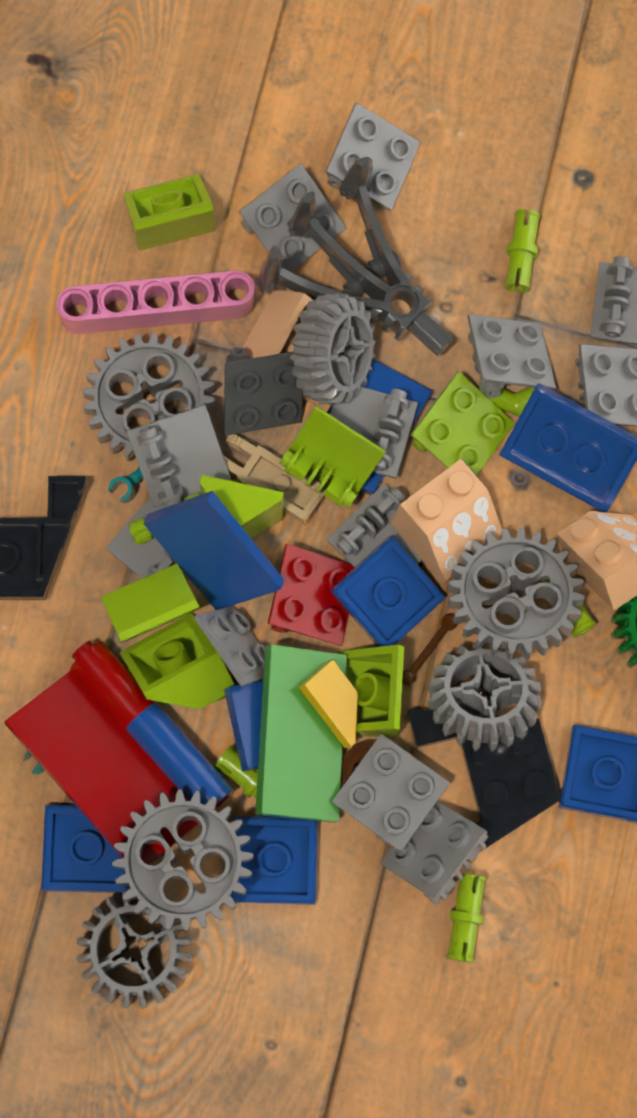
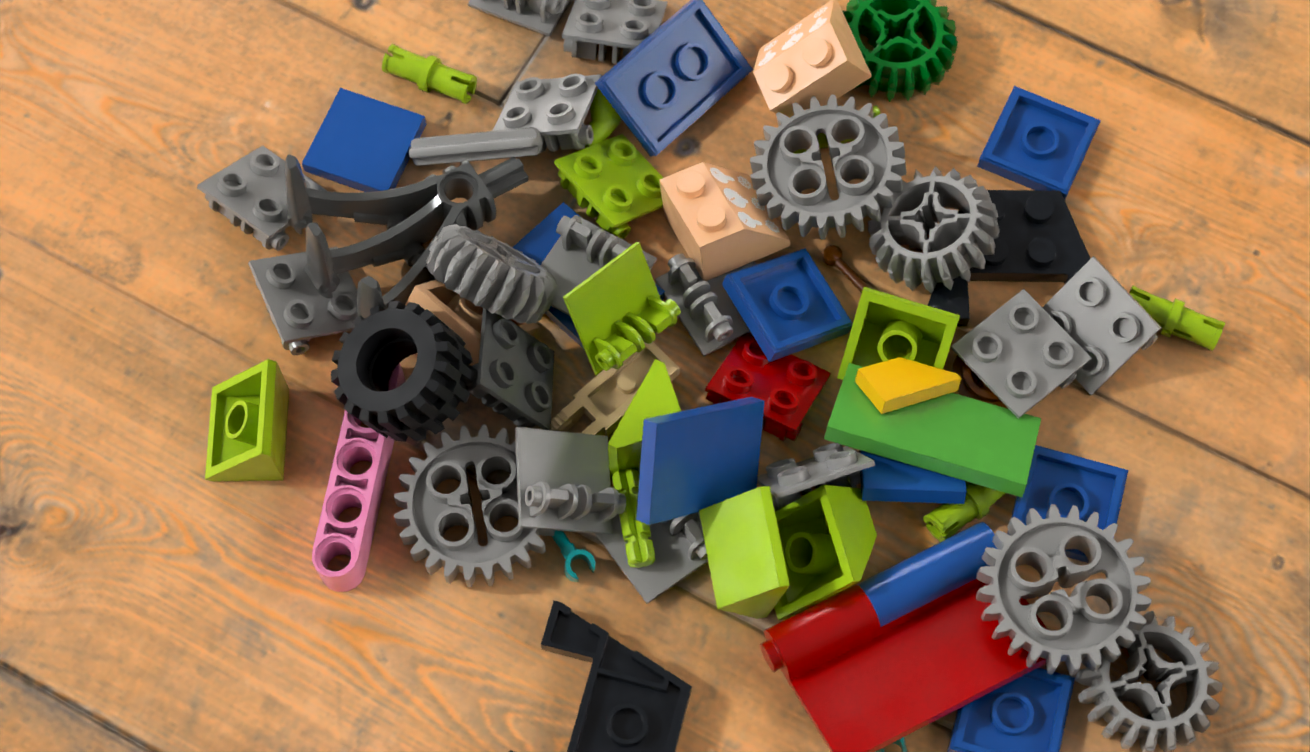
camera: 70 degrees left, 10 degrees down
none -> blue tile [302,88,426,192]
none -> black tyre [331,301,474,442]
none -> light grey axle [409,127,543,166]

